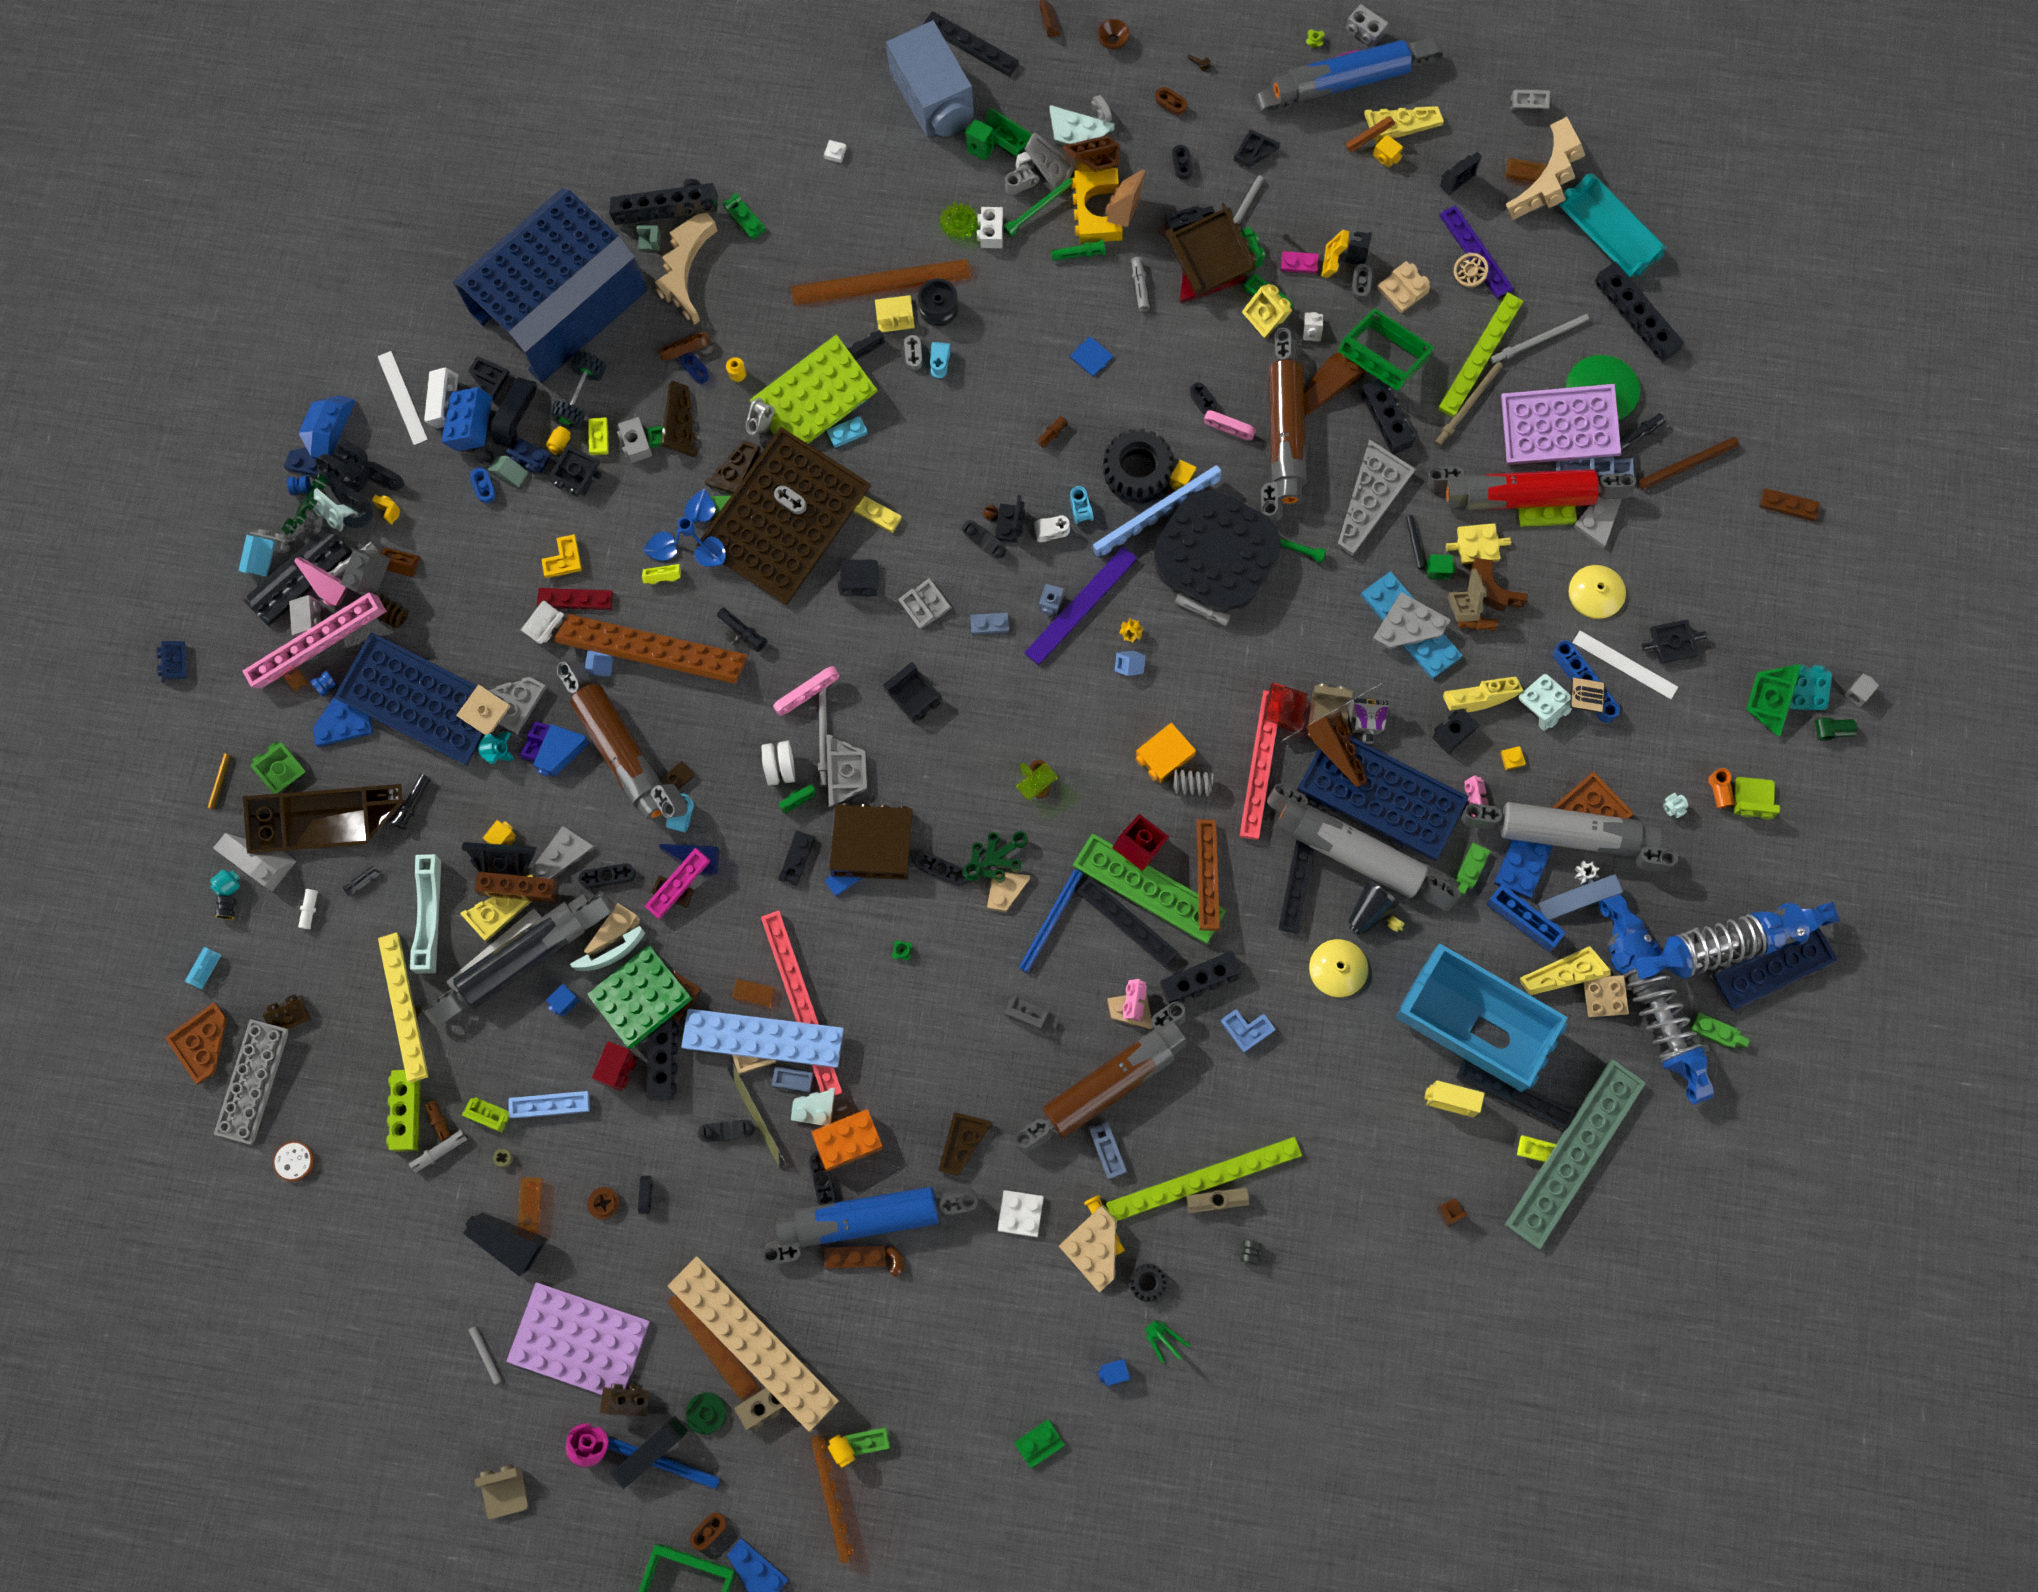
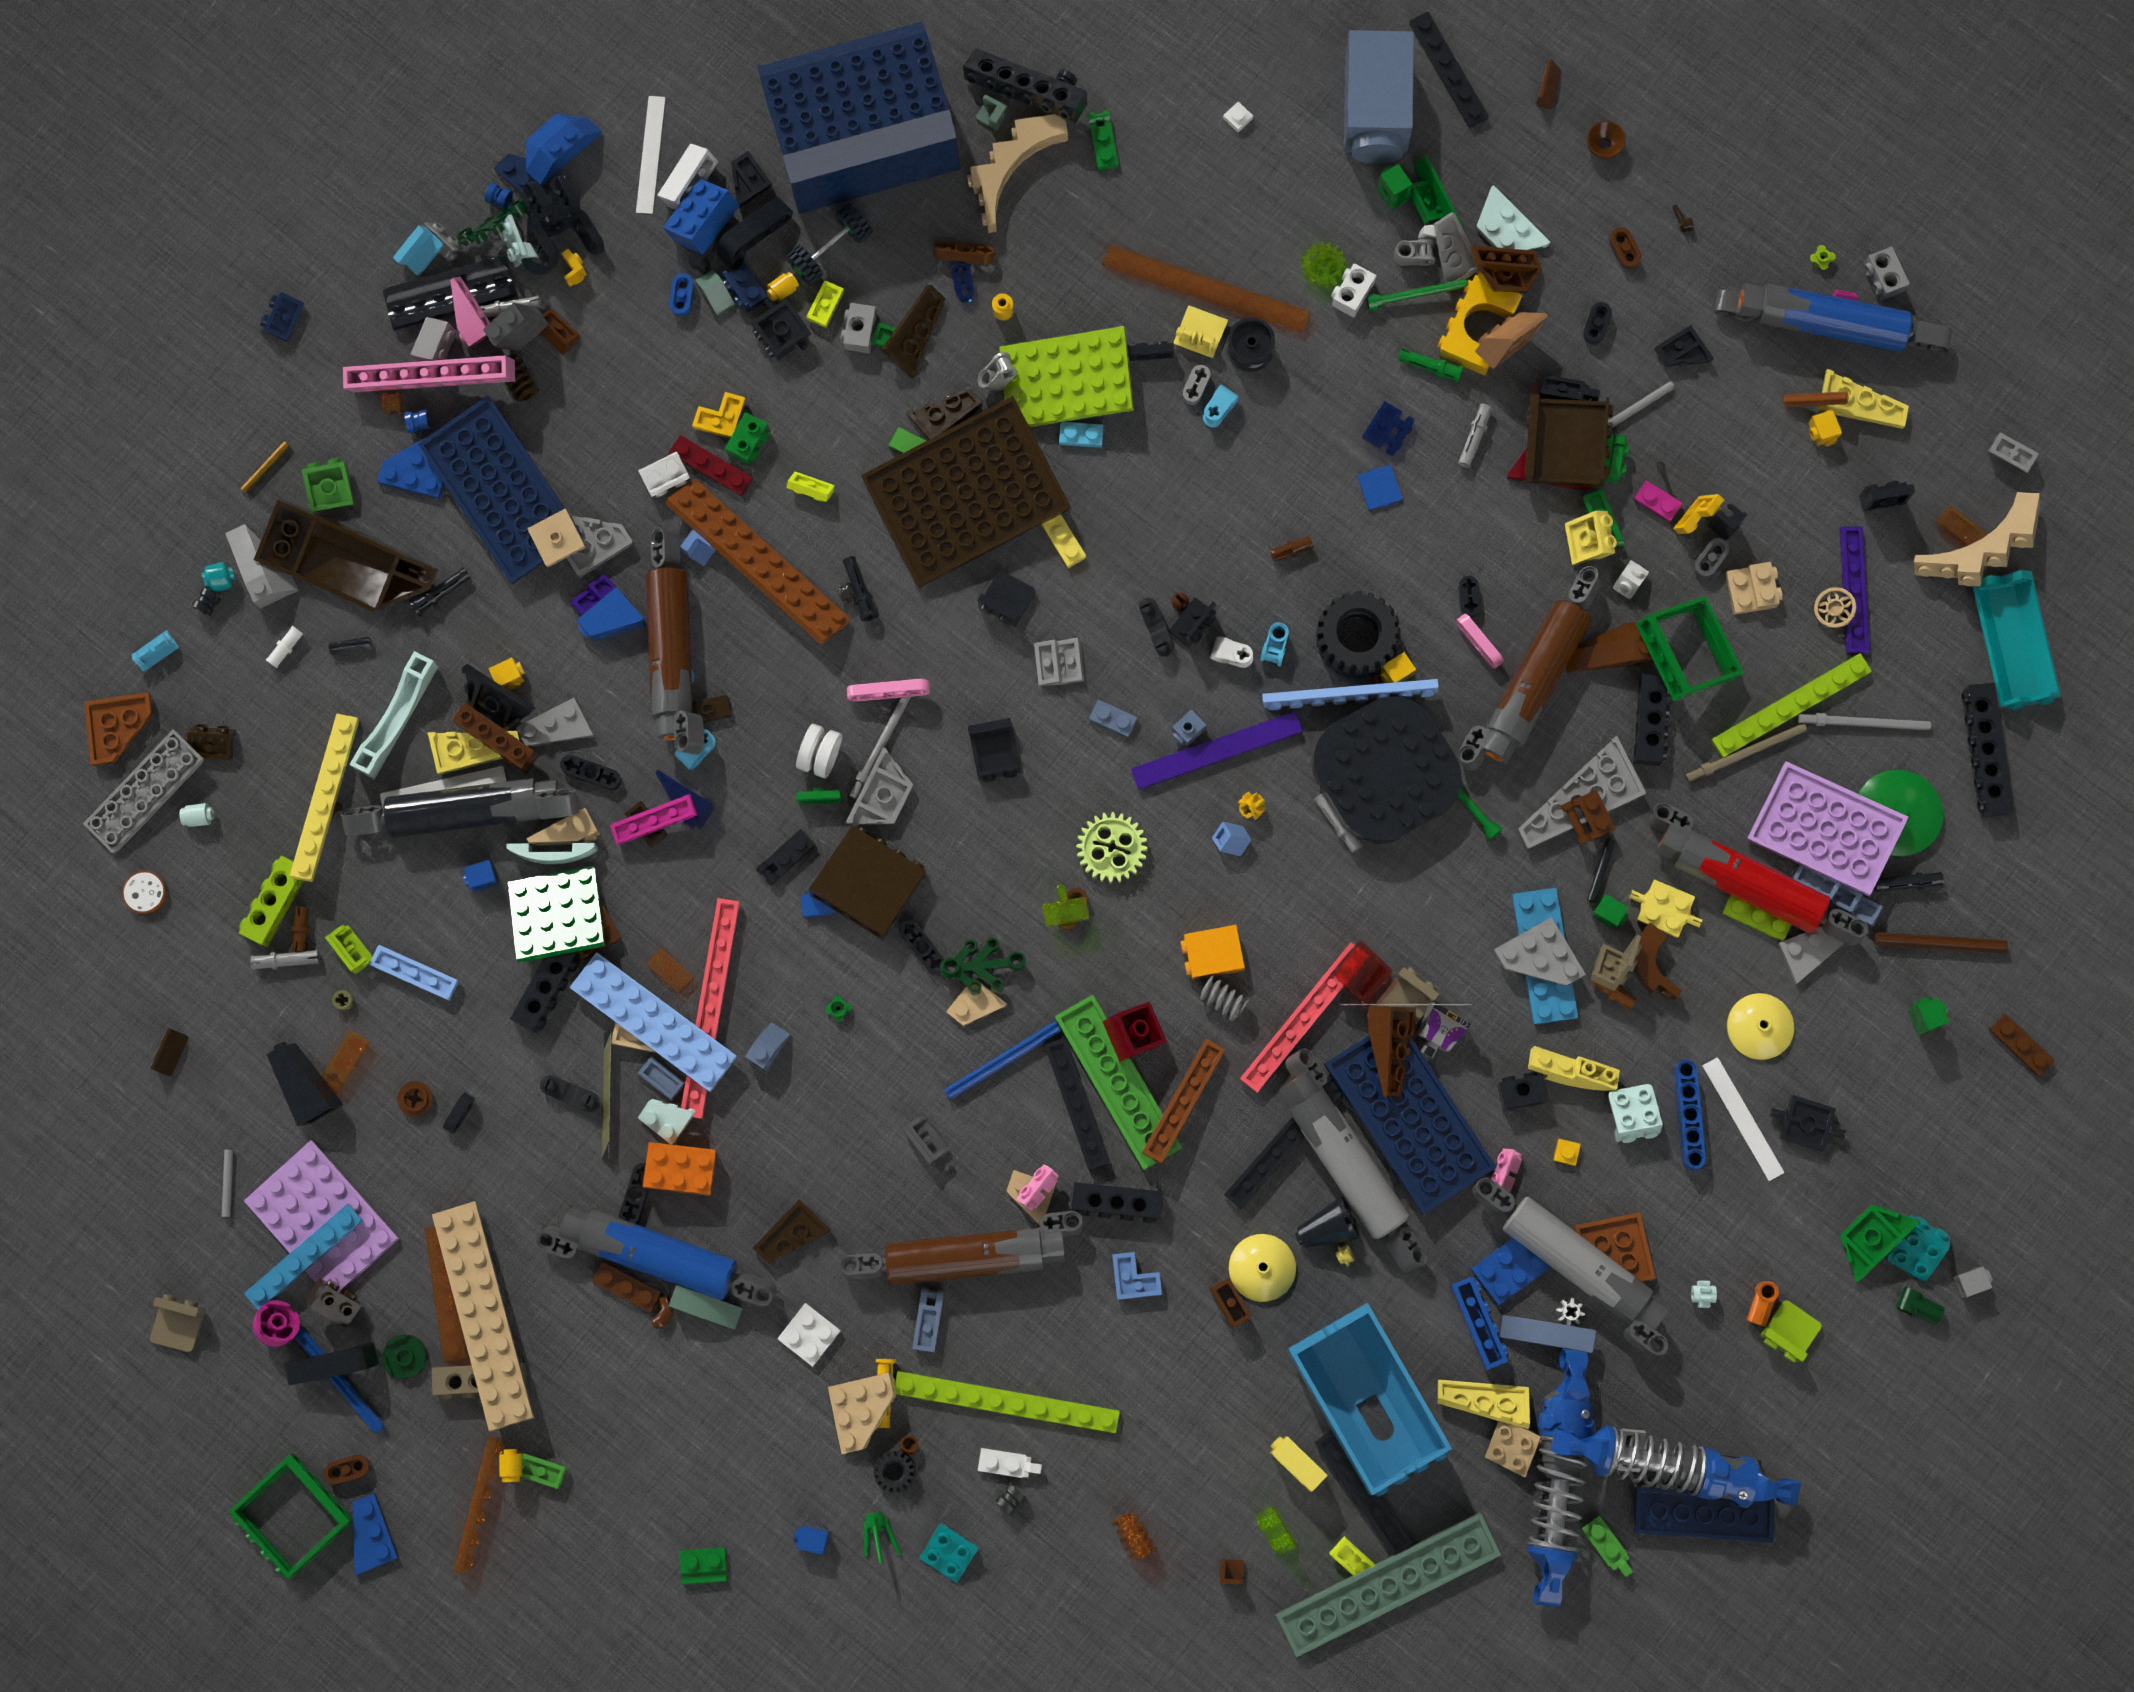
camera: 30 degrees right, 5 degrees up
teal brick [478,732,514,764] -> none
dark red brick [592,1041,637,1092] -> none
blue plant [643,489,726,567] -> none
light grey beam [774,486,807,515] -> none
light grey plate [1091,95,1112,123] -> none
dark tan piece [1186,1188,1249,1214] -> none
bright green hinge [1456,843,1490,897] -> none
piece [1569,677,1606,713] -> none
none -> dark brown slope [150,1028,188,1076]
none -> light aqua brick [180,803,214,827]
none -> dark azure plate [244,1203,363,1310]
none -> sand green slope [669,1285,743,1330]
none -> green brick [725,412,771,466]
none -> sand blue slope [745,1023,791,1072]
none -> reddish brown hinge [900,1435,919,1456]
none -> teal hinge [919,1523,979,1583]
none -> white hinge [978,1448,1042,1478]
none -> yellowish green gear [1076,812,1147,884]
none -> clear orange piece [1111,1508,1157,1561]
none -> reddish brown brick [1209,1278,1251,1329]
none -> clear neon green hinge [1255,1506,1298,1555]
none -> clear blue plate [1362,401,1415,456]
none -> reddish brown plate [1561,790,1616,846]
none -> green brick [1908,996,1949,1035]

